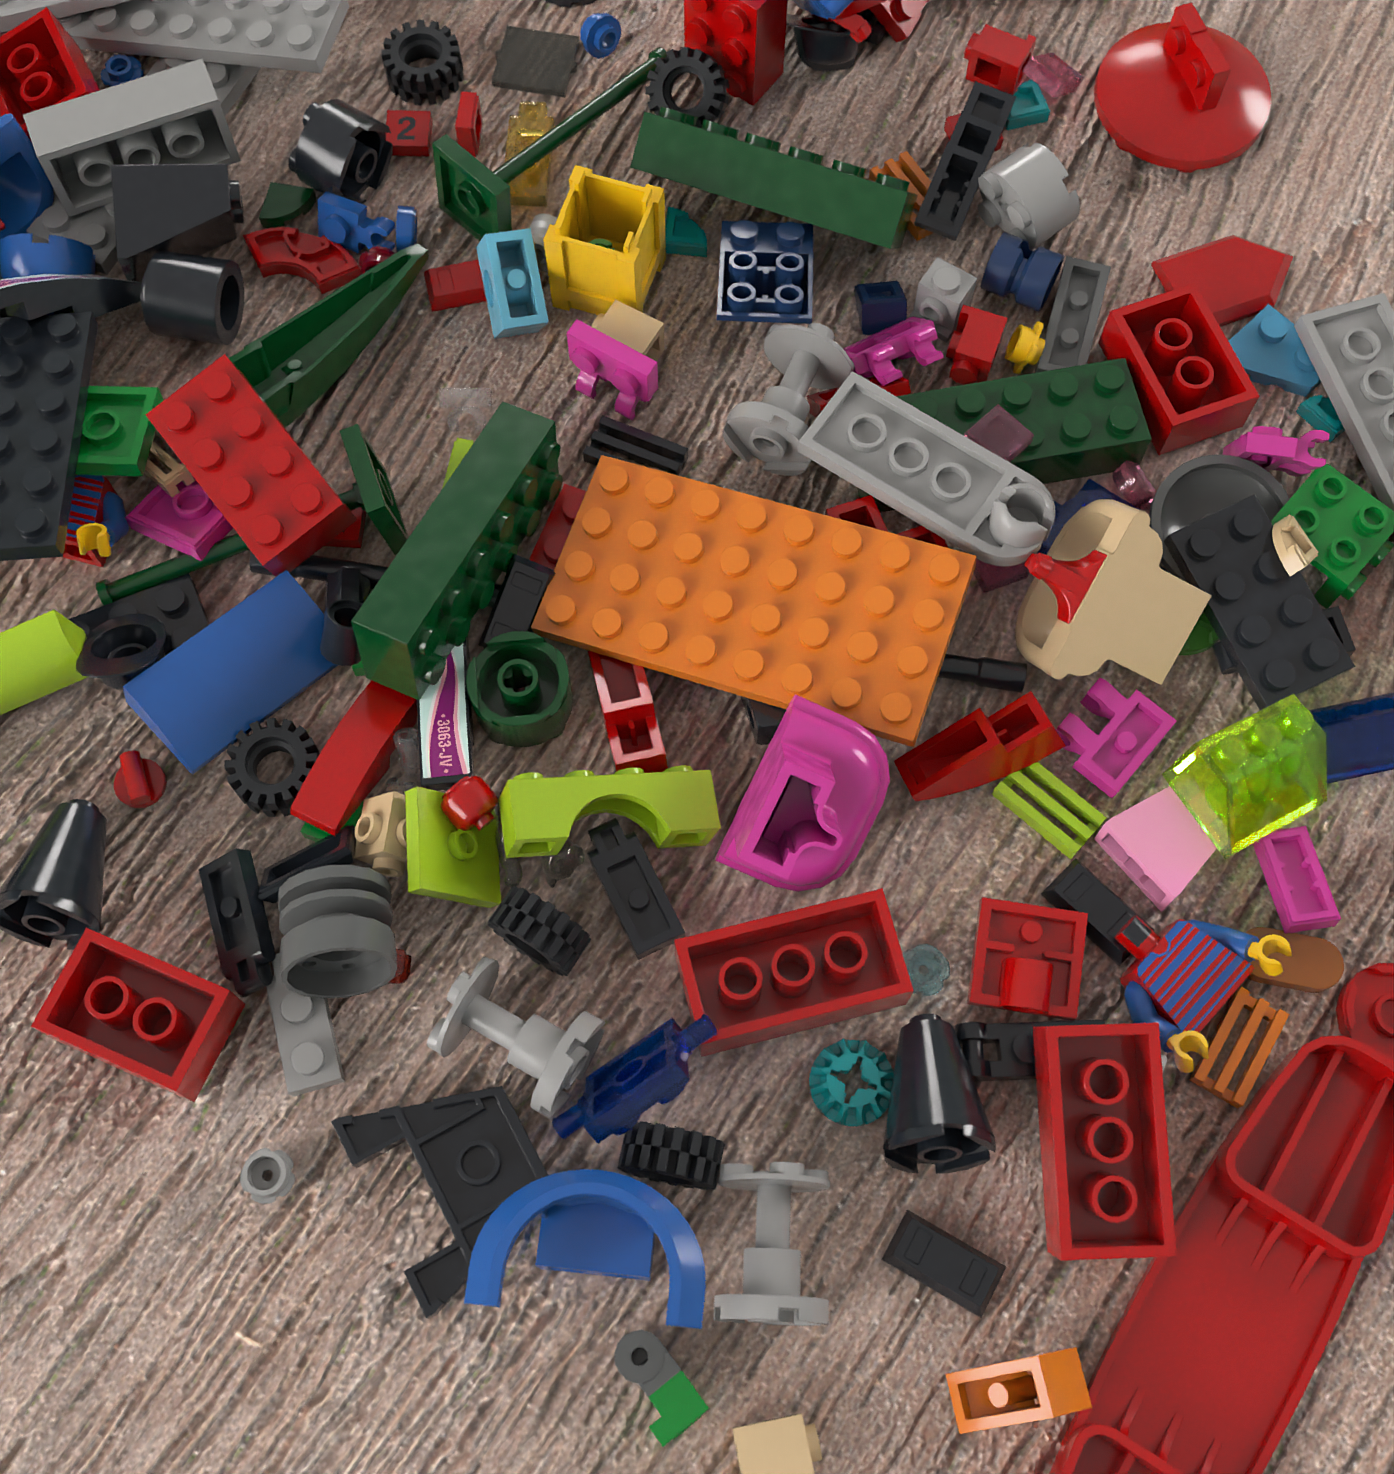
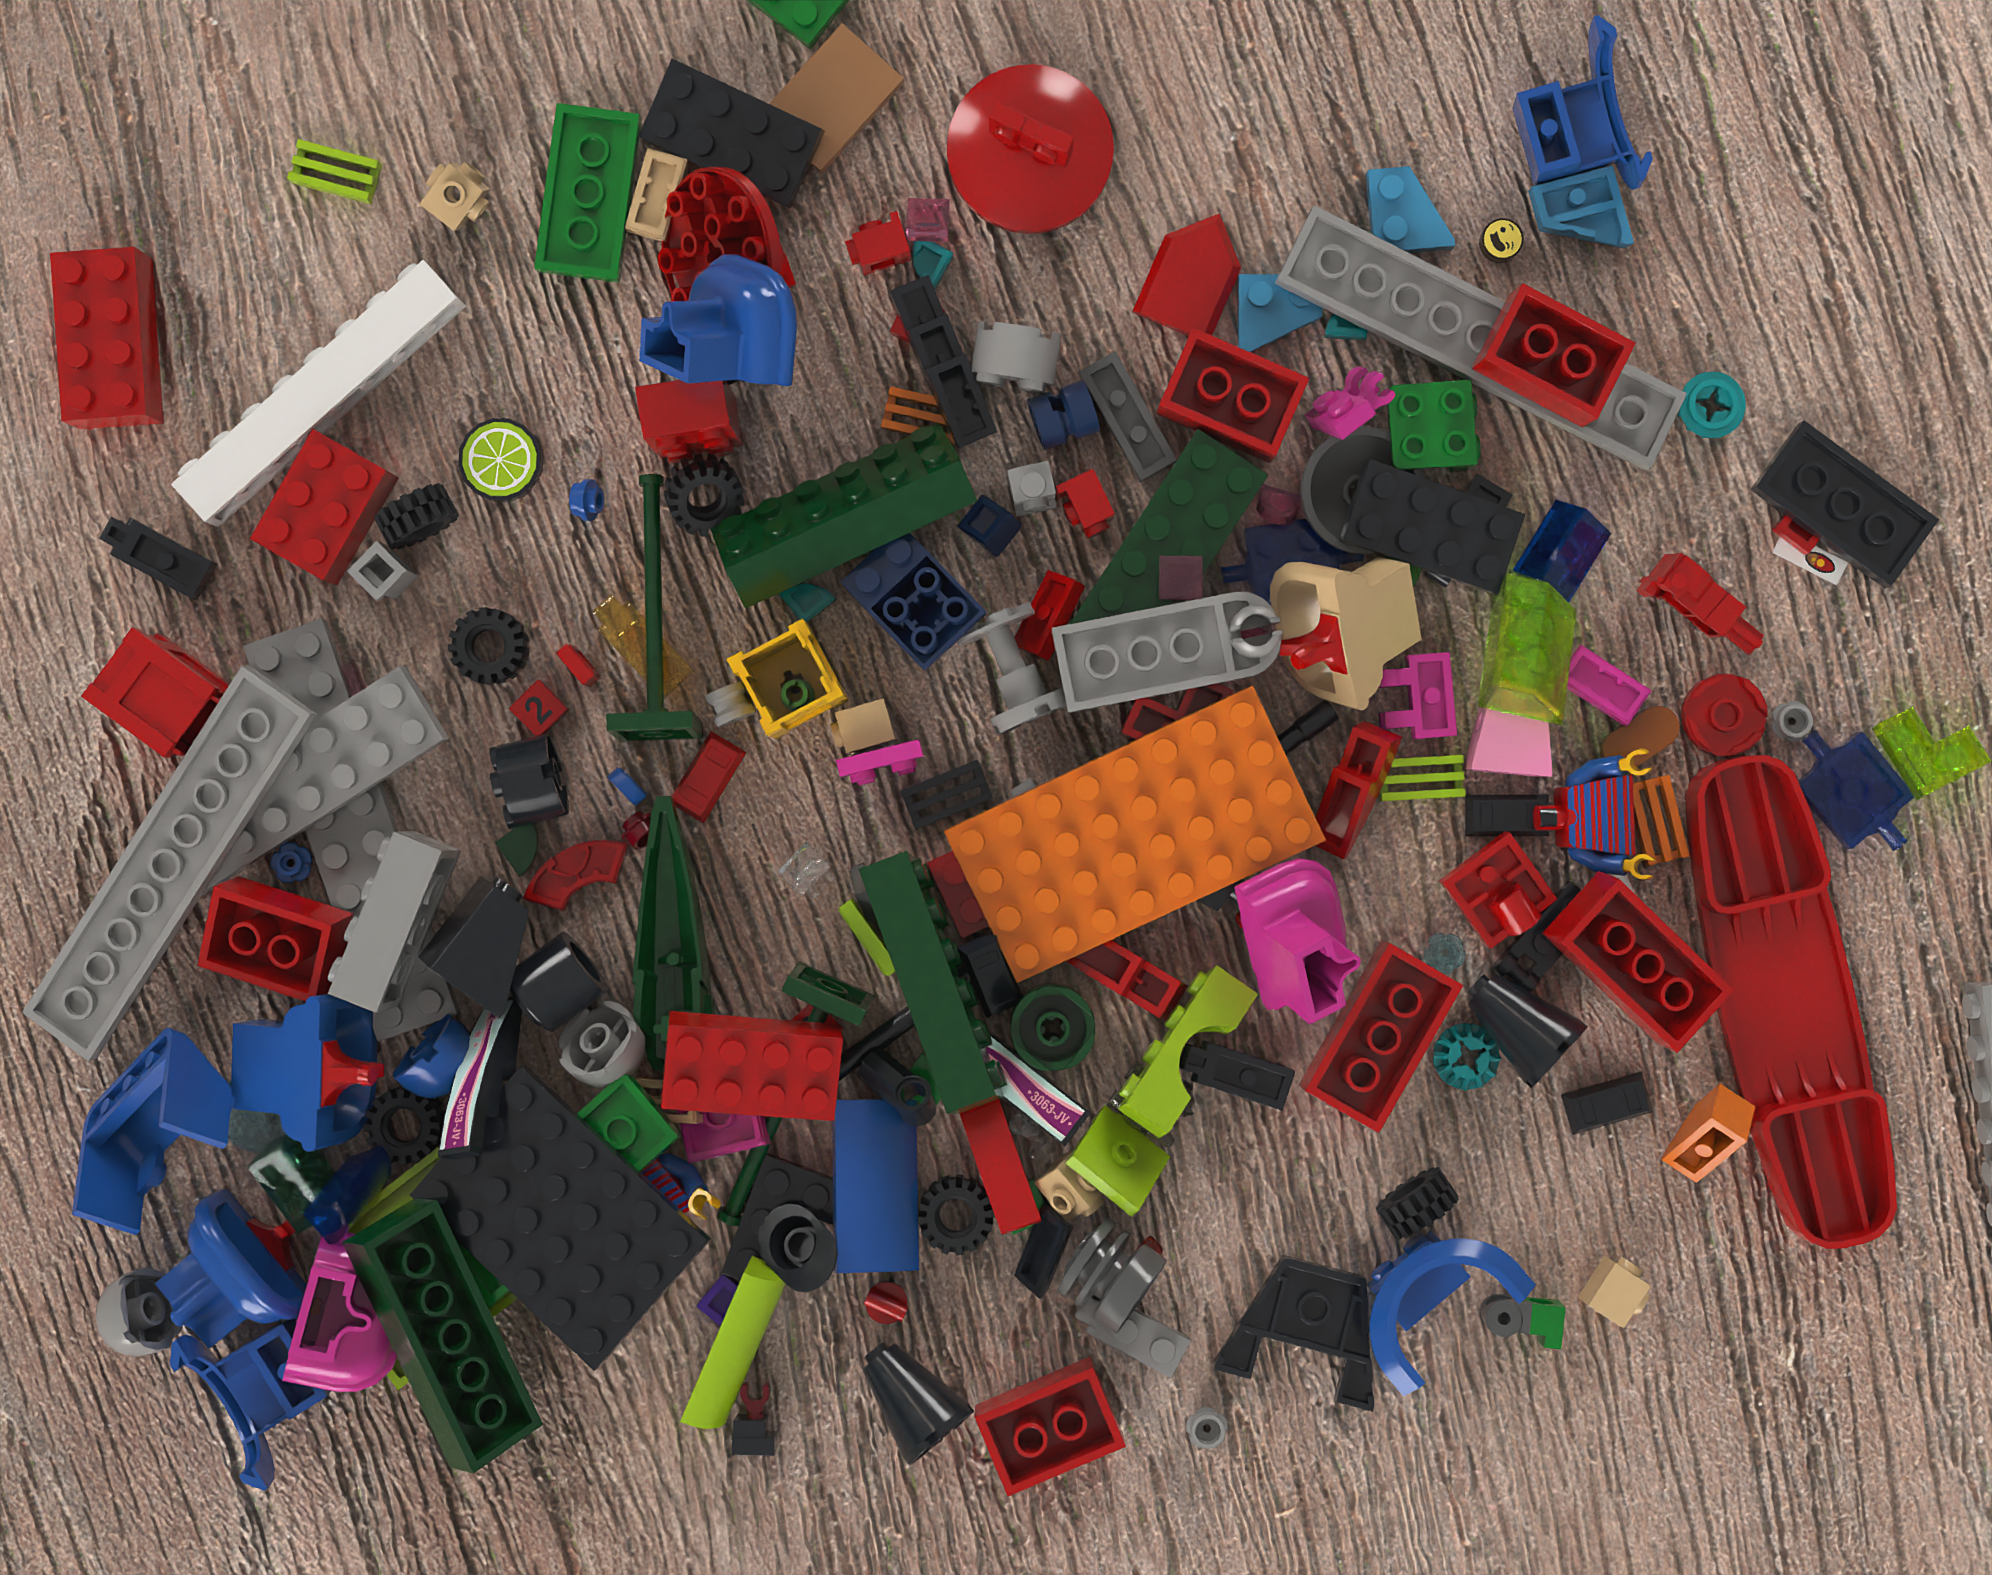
camera: 50 degrees left, 20 degrees up
black hinge [198,848,276,997] -> none
blue plate [317,191,395,253] -> none
light grey piece [427,957,605,1119] -> none
red piece [441,775,498,831] -> none
medium azure brick [476,228,549,339] -> none
black tyre [488,886,591,976] -> none
clear smoke piece [491,26,580,98] -> none
clear blue plate [552,1014,718,1144] -> none
light grey piece [713,1162,831,1326] -> none
dark pink plate [843,316,944,386] -> none
yellow plate [1005,321,1045,375] -> none
tan tile [1272,514,1318,576] -> none
none -> light grey cylinder [558,1001,646,1088]

